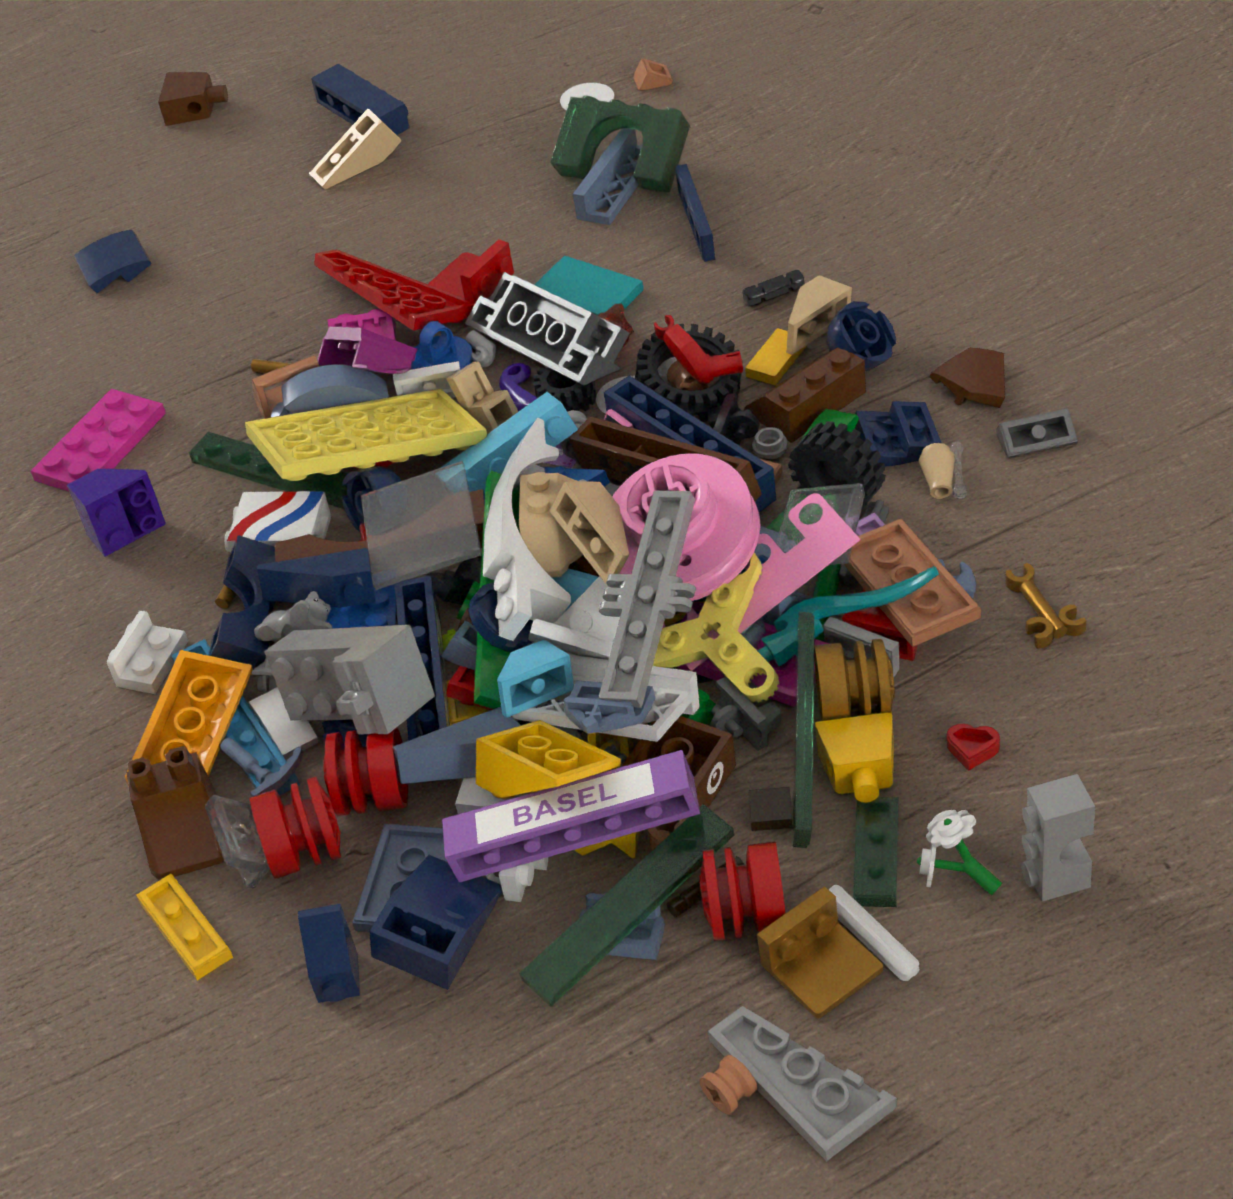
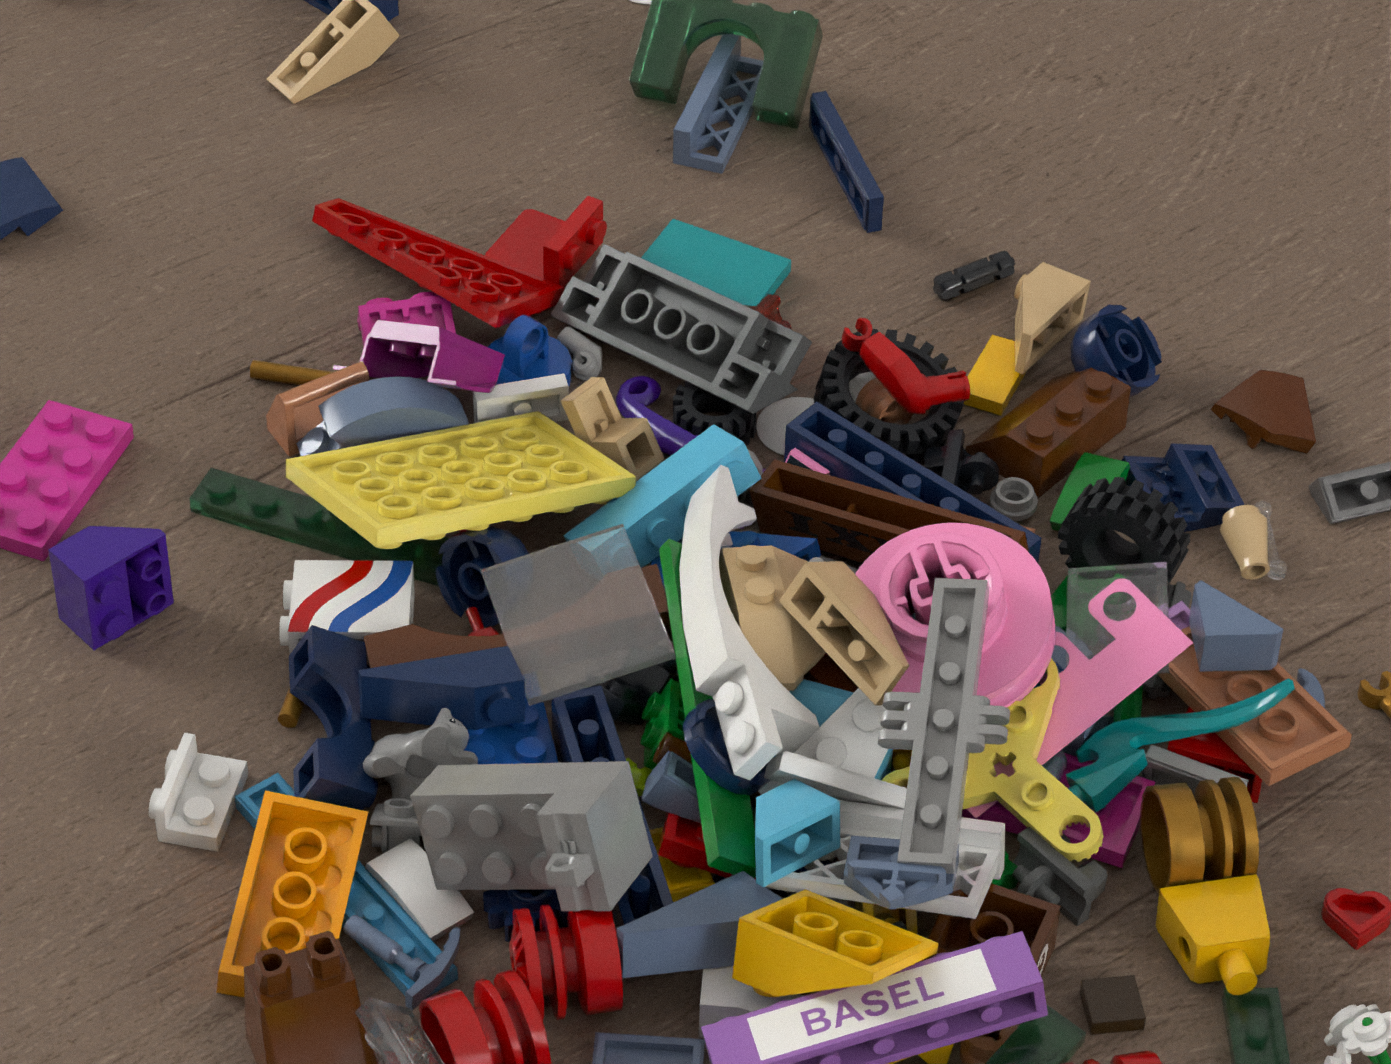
camera: 15 degrees left, 0 degrees up
clear green tile [793,612,814,848] -> none
none -> sand blue slope [1189,580,1283,672]

